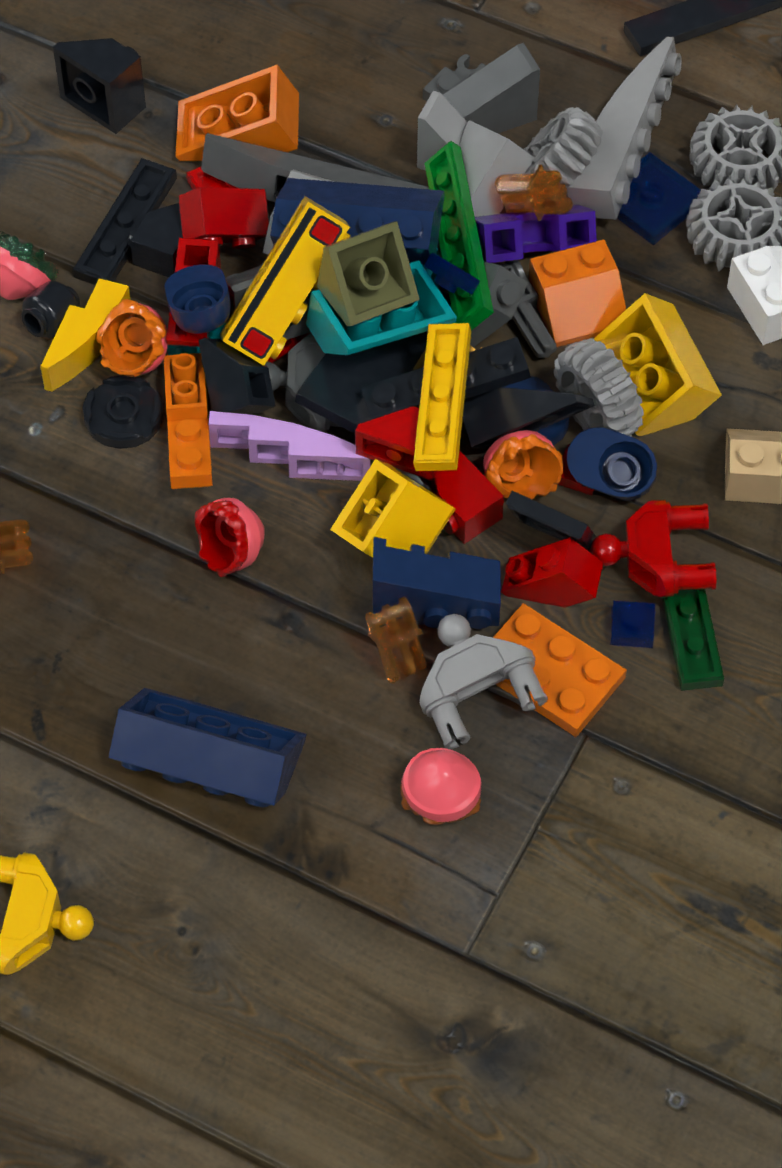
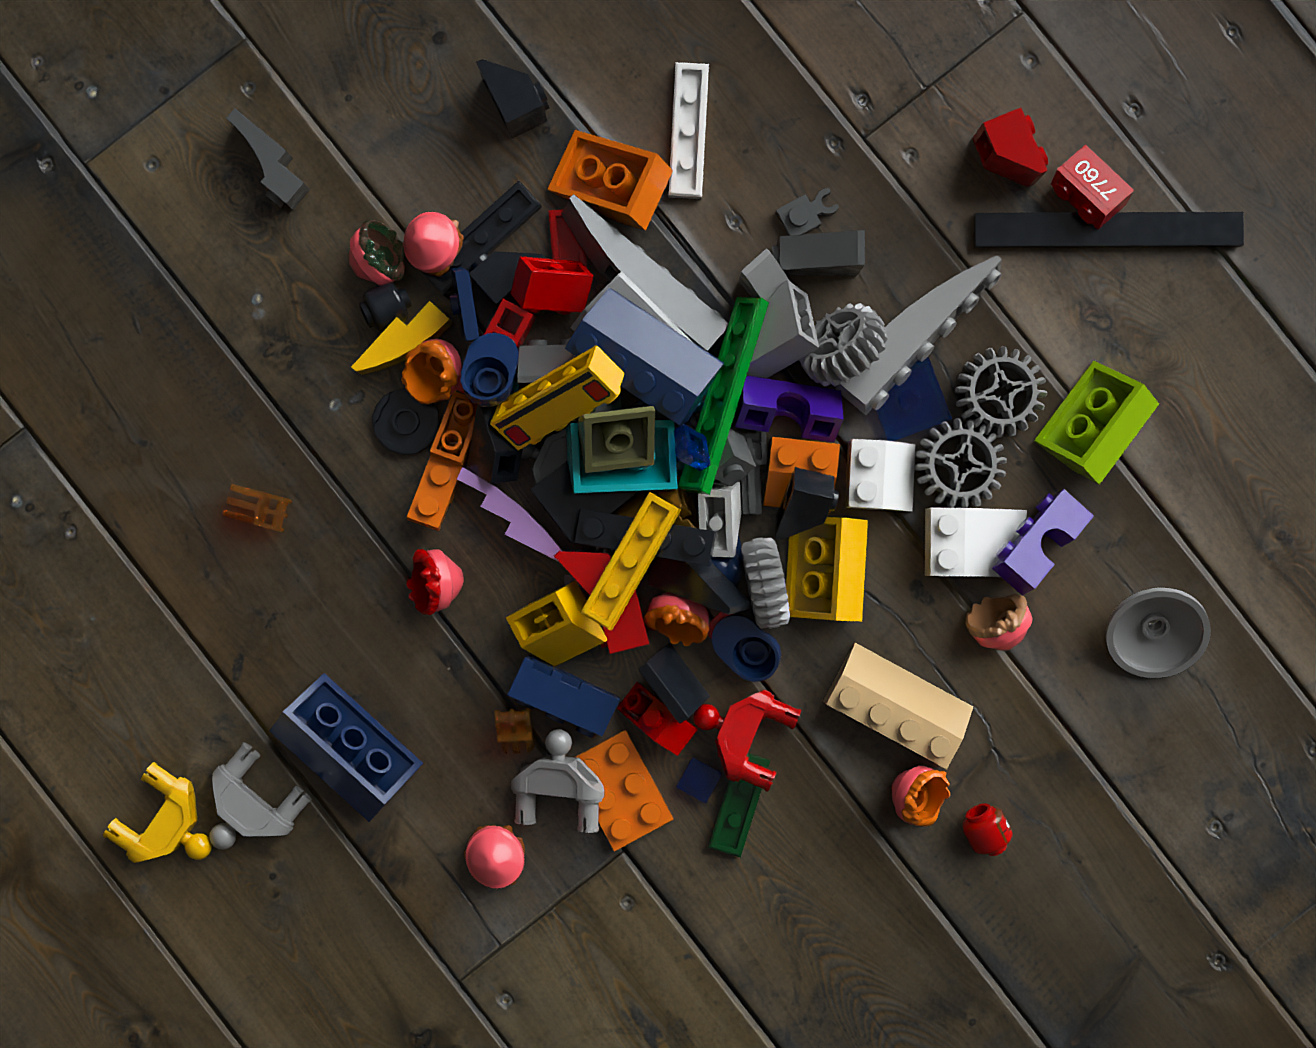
camera: 25 degrees right, 30 degrees up
clear orange arm [495,165,574,221] -> none
none -> light grey connector [209,742,312,850]
none -> coral hair [403,212,463,277]
none -> dark blue plate [450,267,479,341]
none -> white tile [668,62,709,199]
none -> white slope [698,482,741,557]
none -> black slope [775,467,839,540]
none -> white slope [845,439,915,512]

